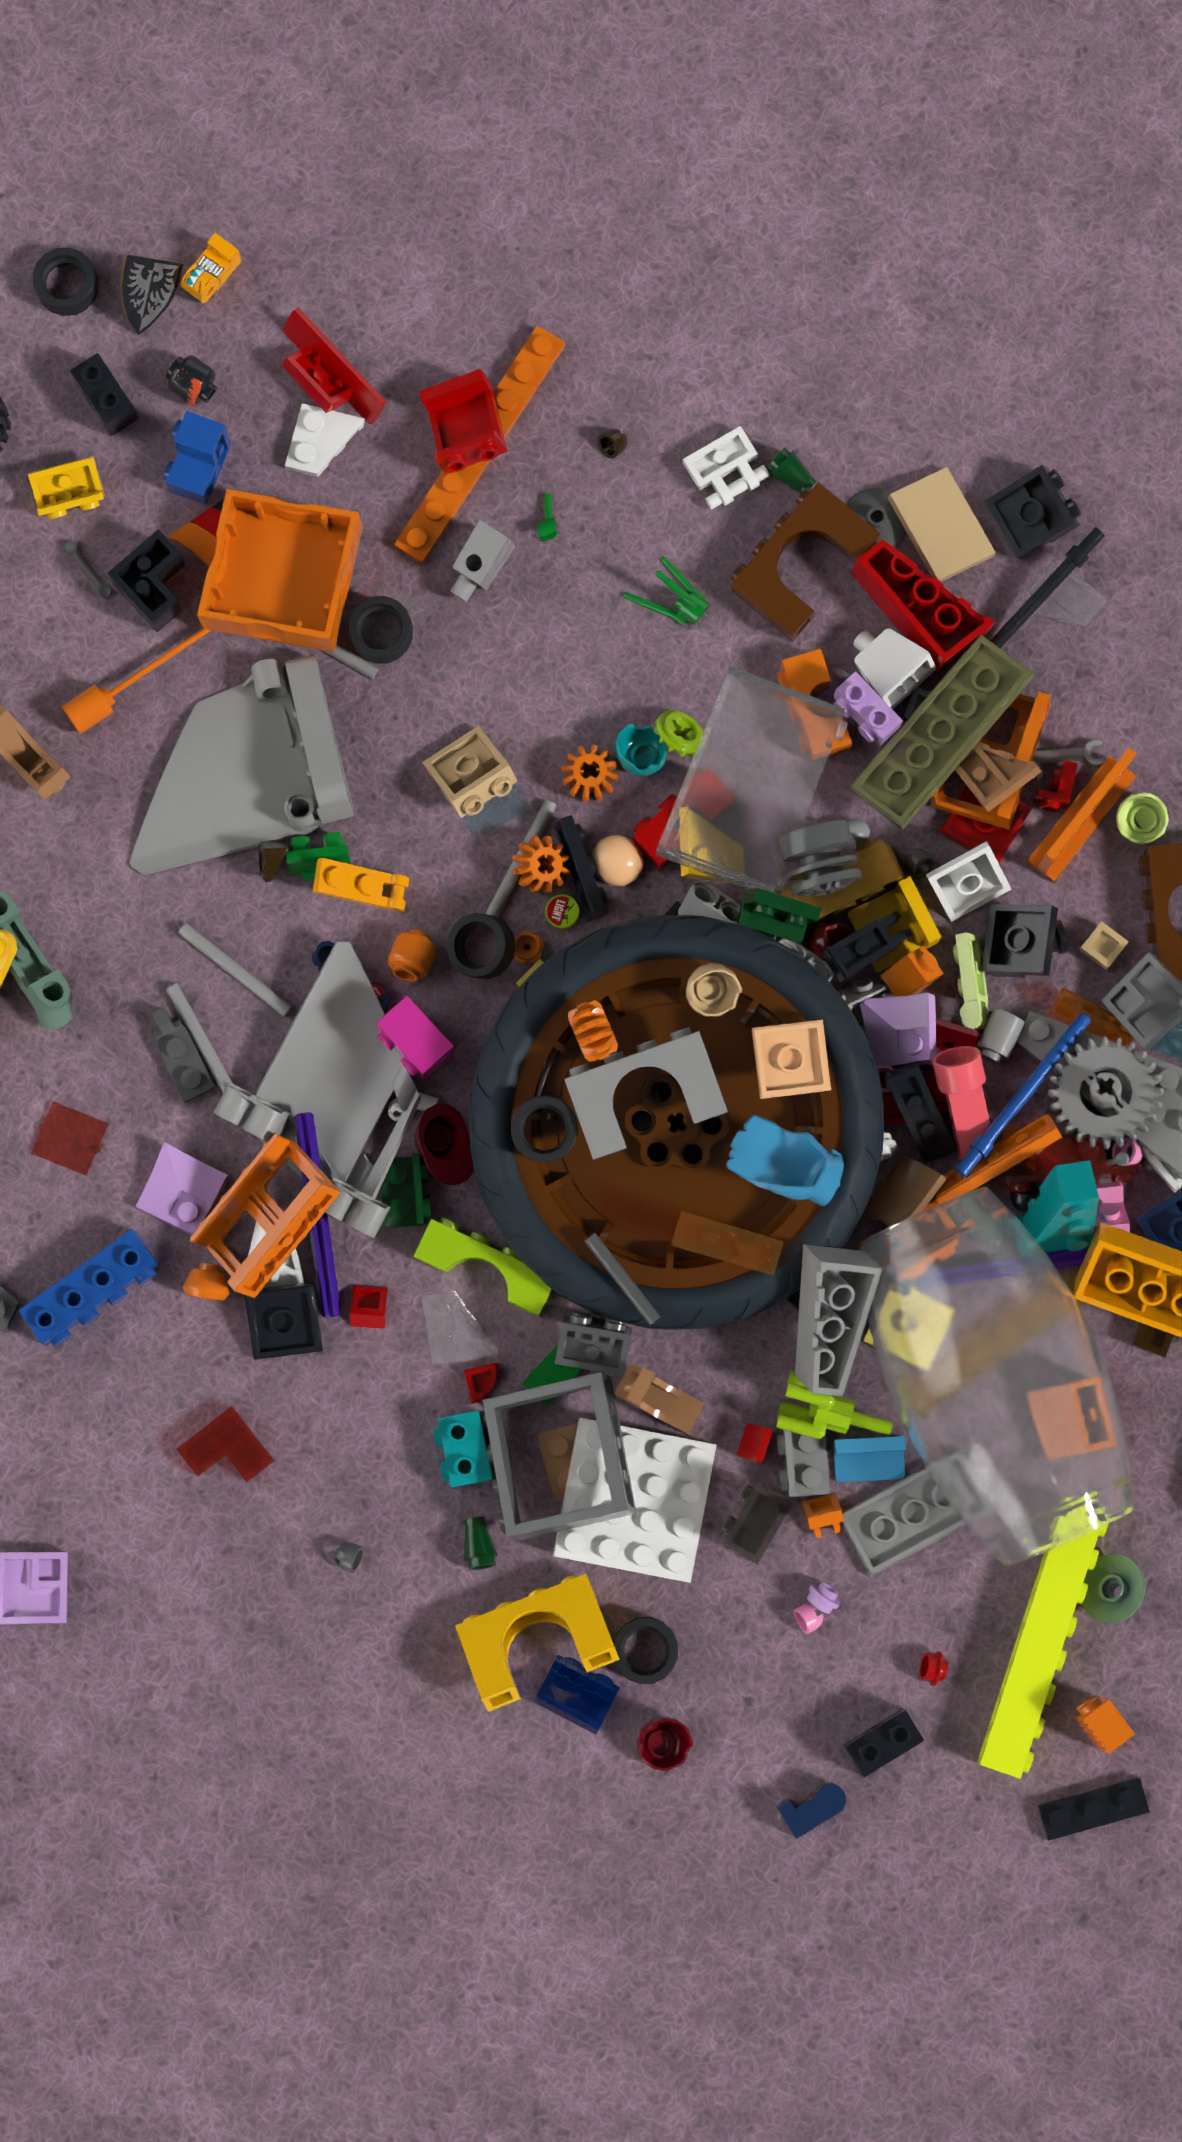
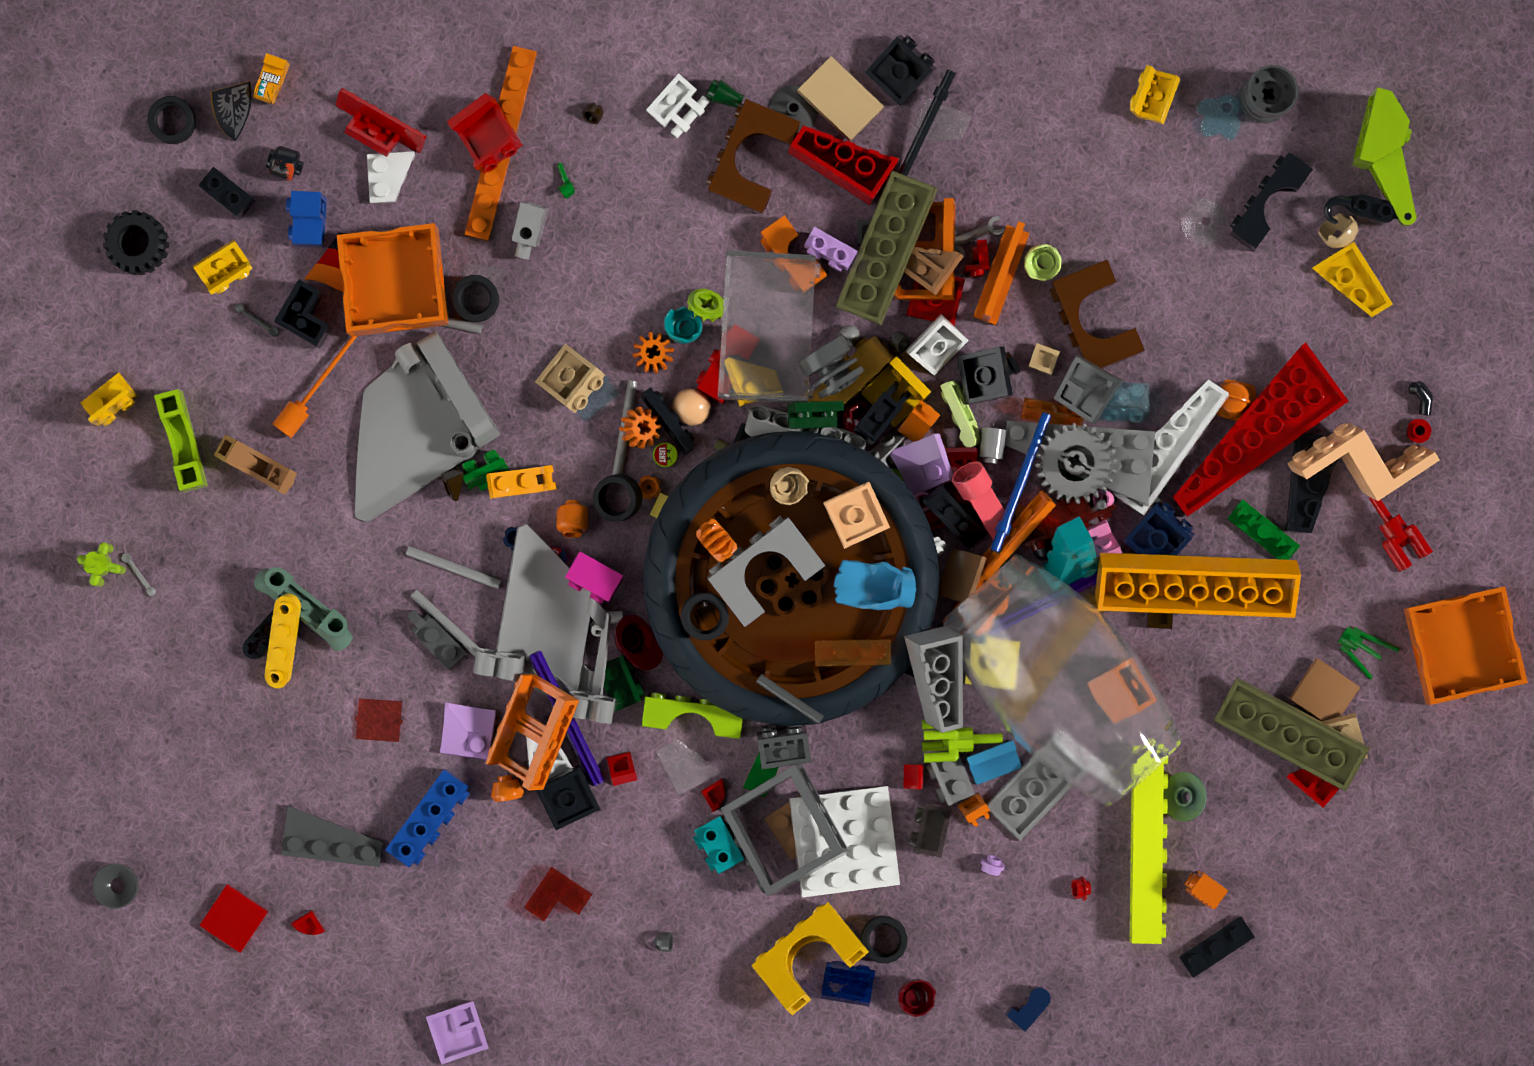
camera: 20 degrees left, 5 degrees up
dark green cone [464,1517,498,1570] -> none
medium nougat arch [614,1363,705,1436] -> none
green plant [623,556,710,626] -> none
bright pink hinge [793,1603,824,1634] -> none
black brick [843,1708,924,1778] -> none
white torso [853,629,937,710] -> none

